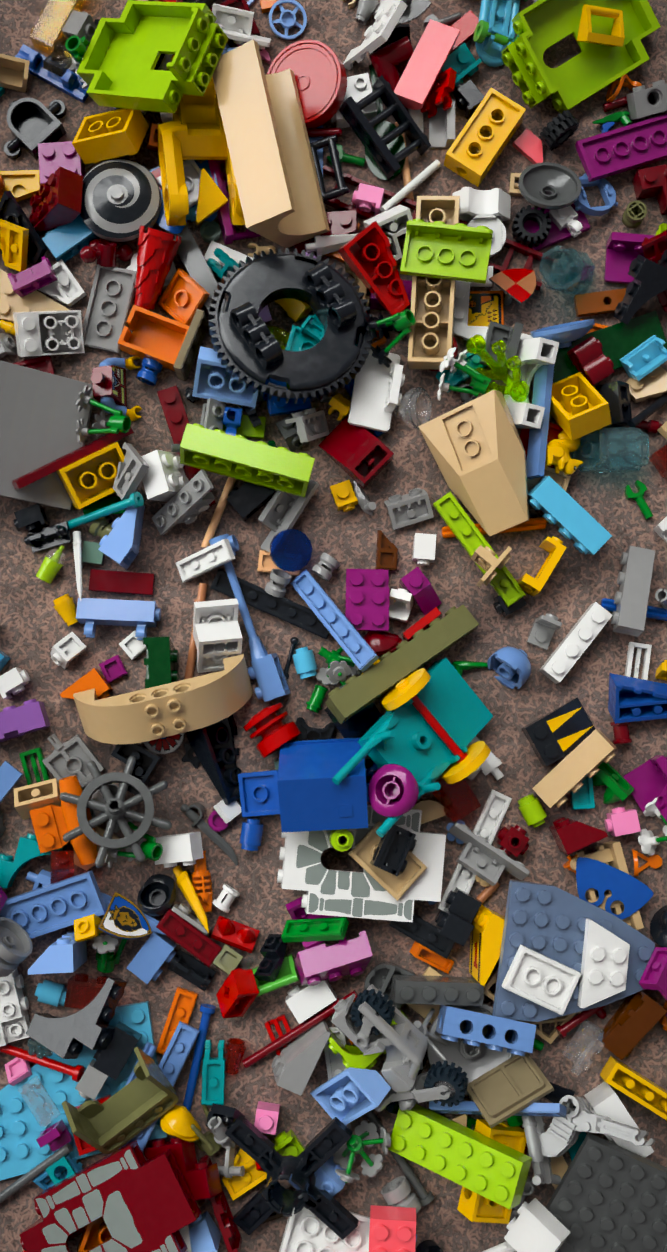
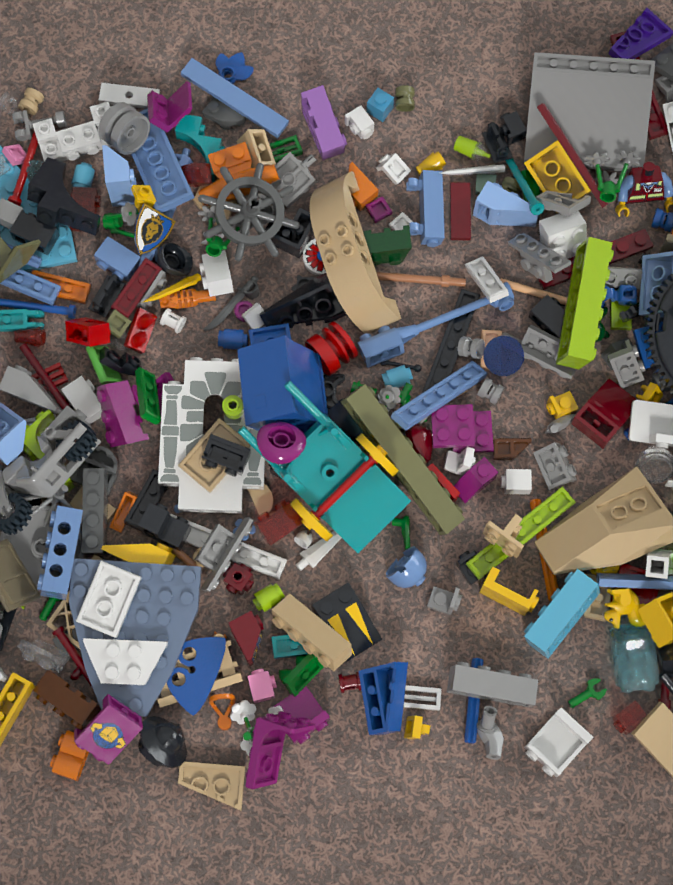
camera: 85 degrees right, 10 degrees down
white bracket [193,598,243,673] -> none
white brick [539,602,613,684] -> none

